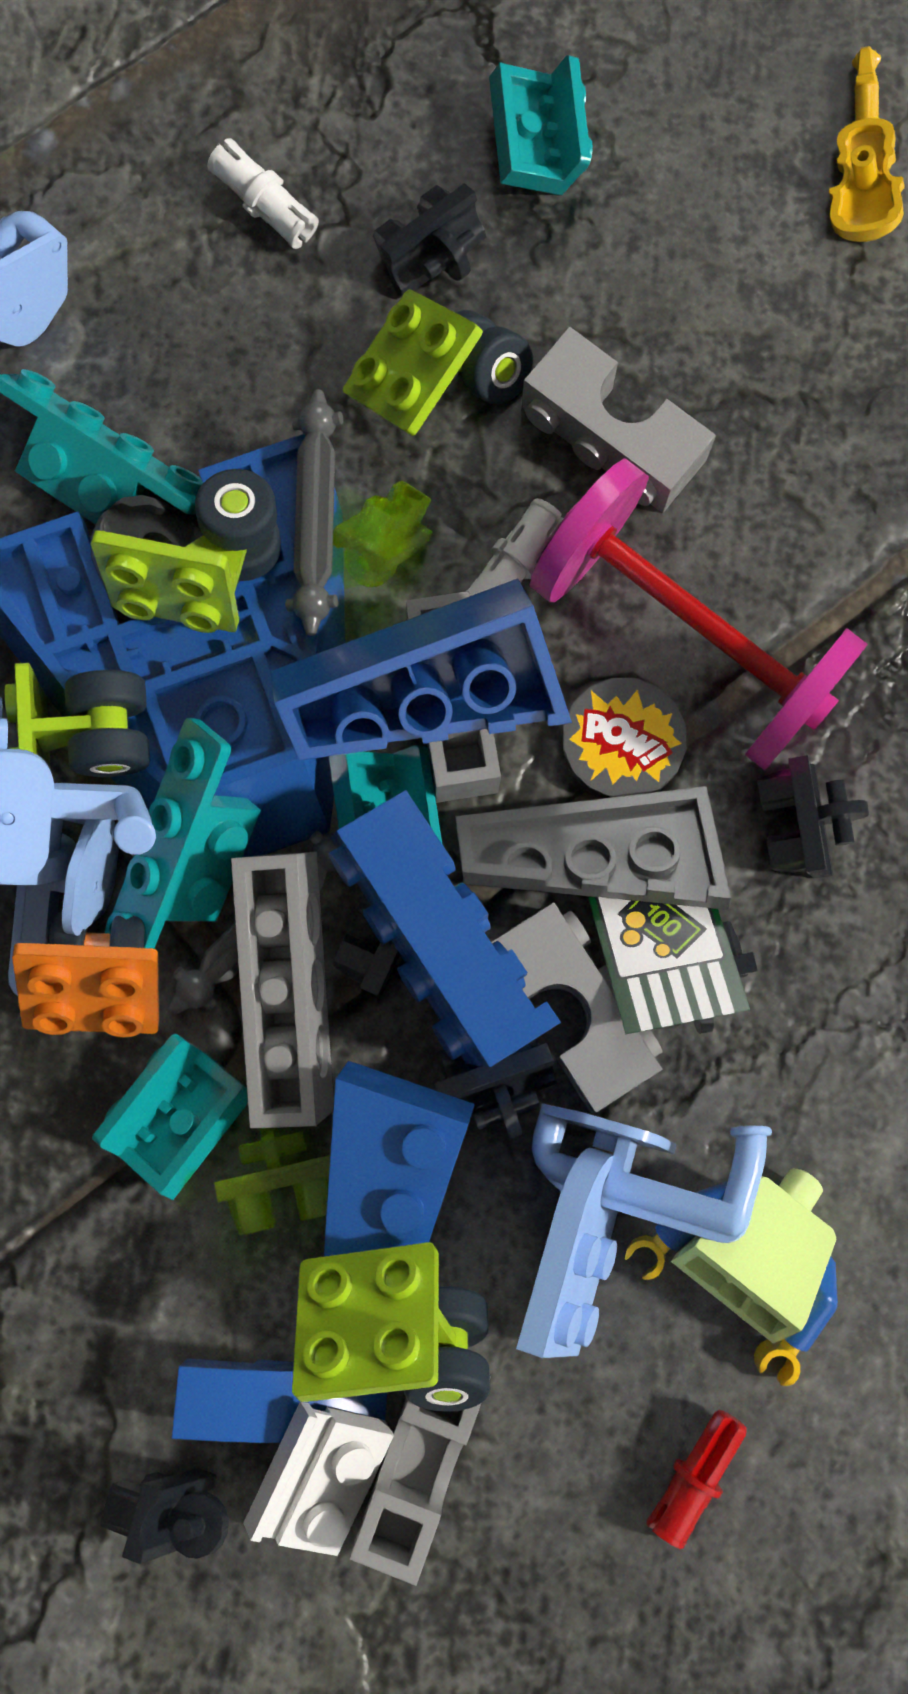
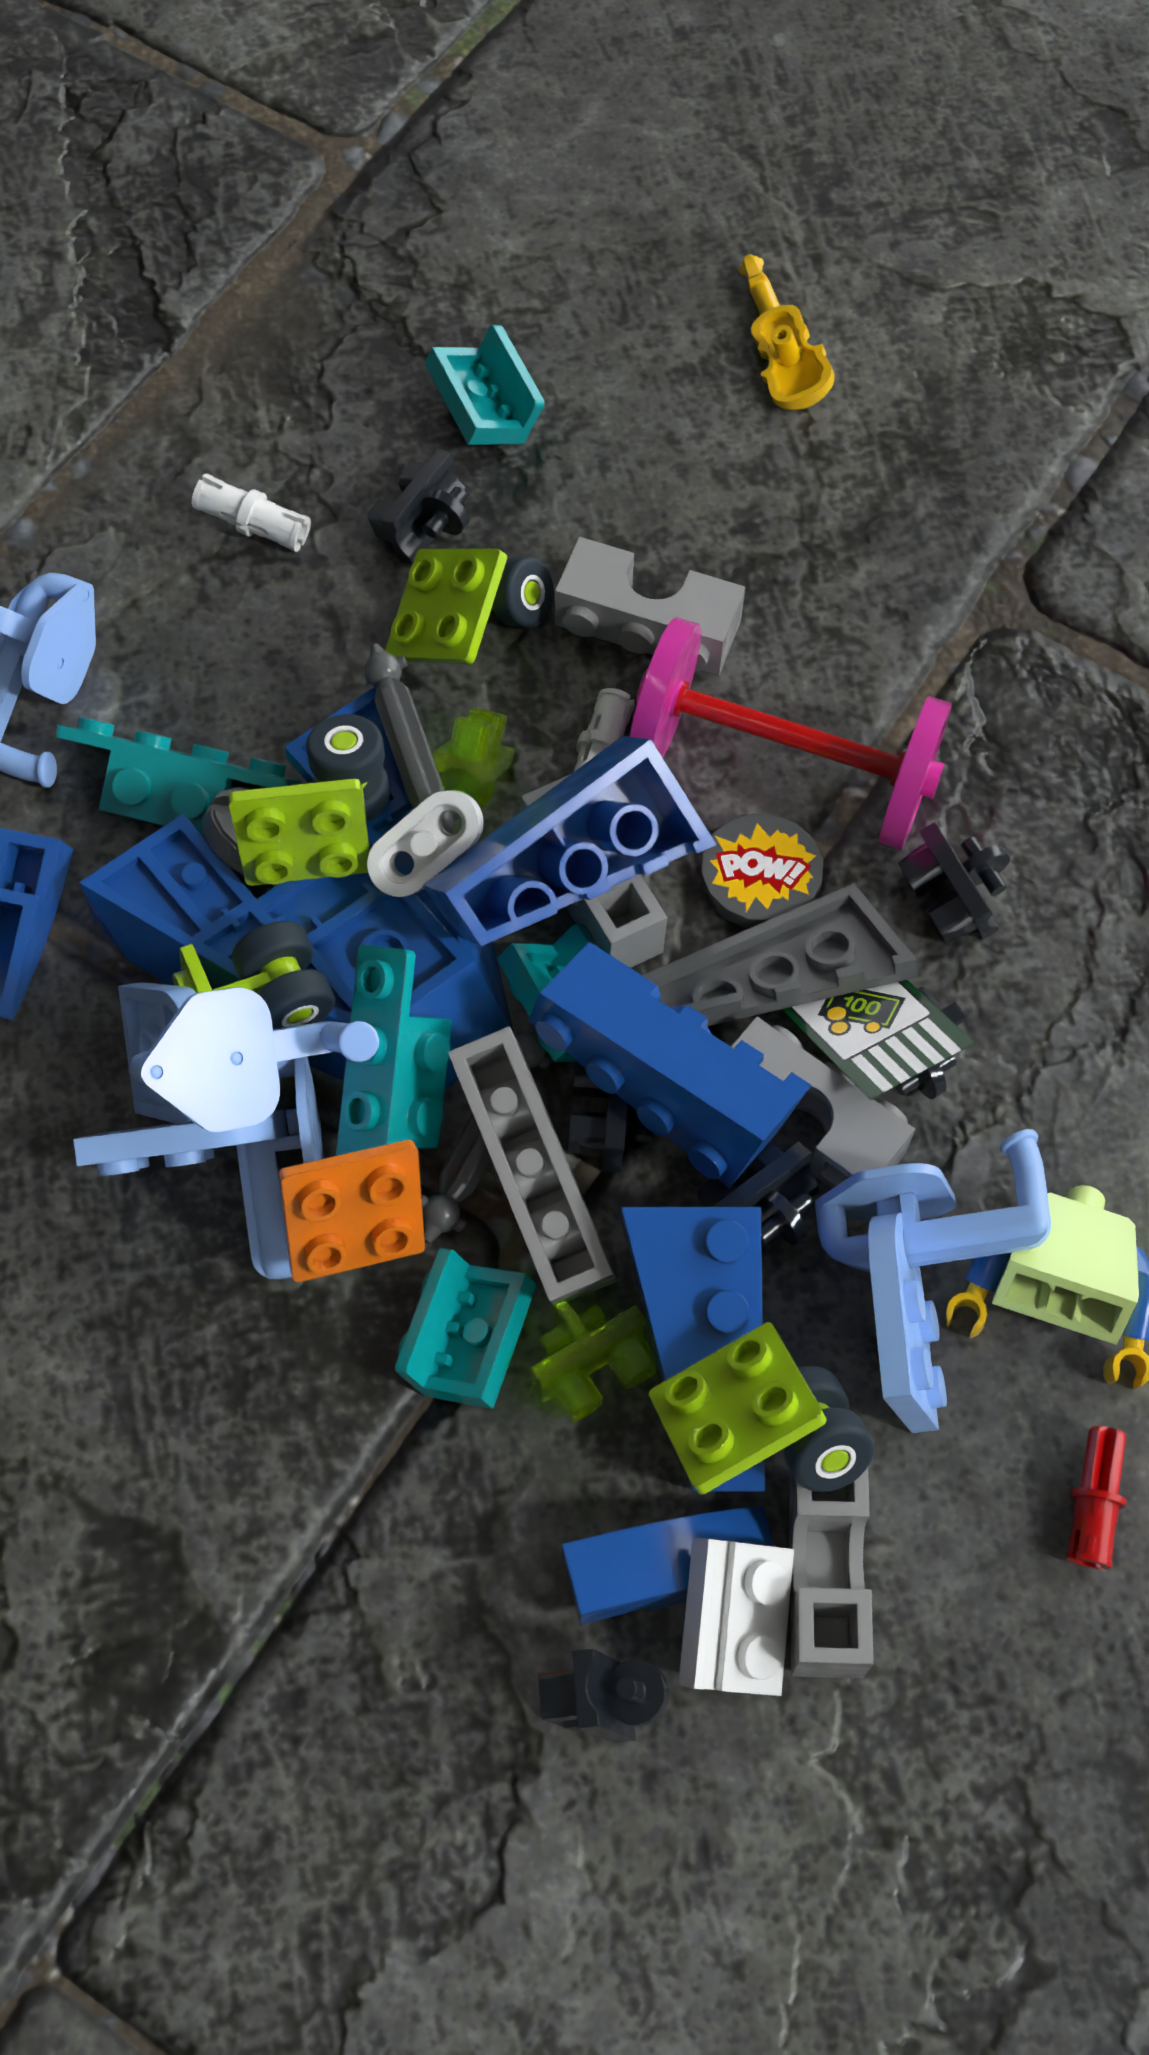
camera: 20 degrees left, 15 degrees down
none -> white plate [367,790,484,897]

